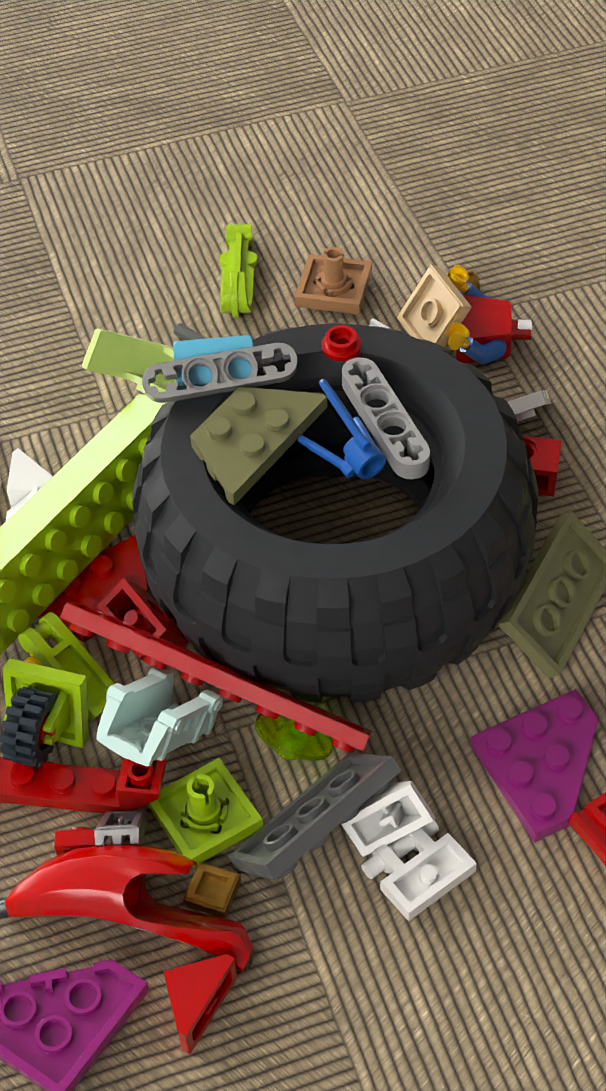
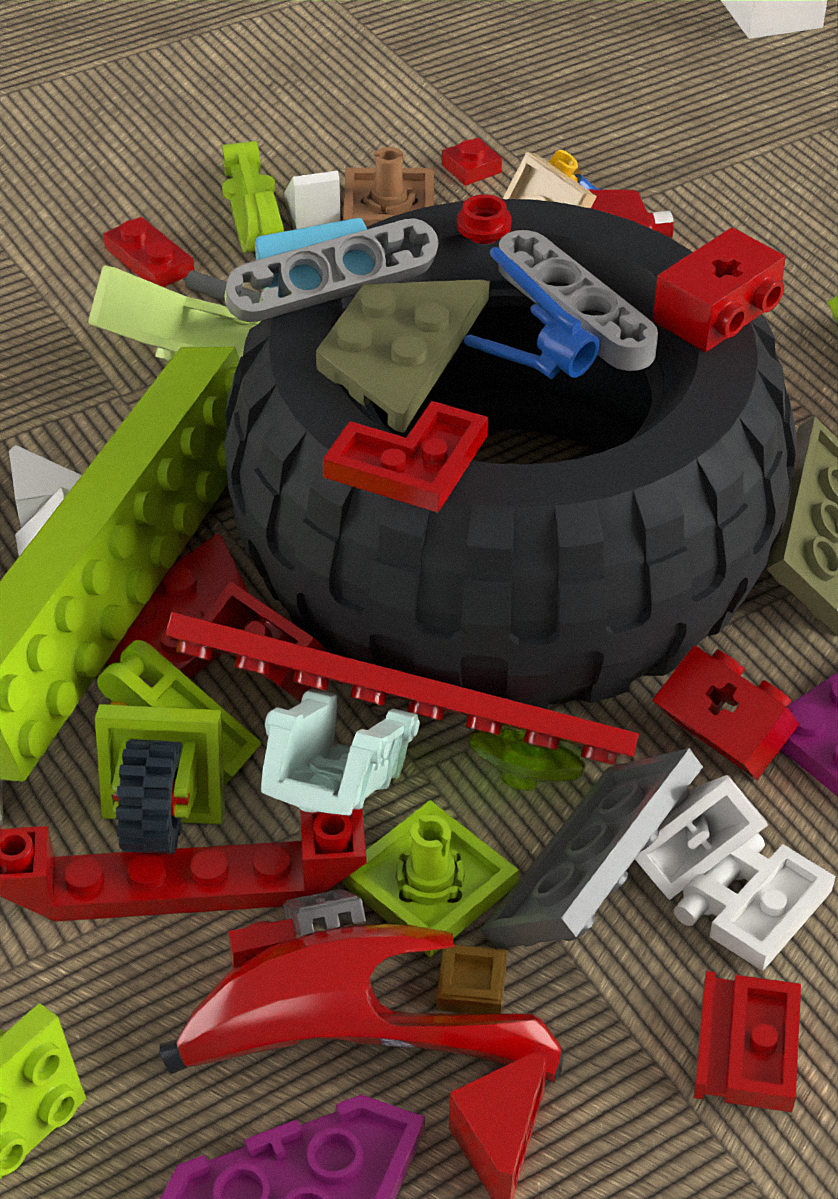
camera: 15 degrees left, 5 degrees down
none -> red plate [103,216,194,287]
none -> white slope [283,171,341,230]
none -> red plate [323,401,488,513]
none -> red plate [442,137,502,186]
none -> red brick [652,645,799,780]
none -> red brick [653,227,786,353]
none -> red plate [694,971,801,1113]

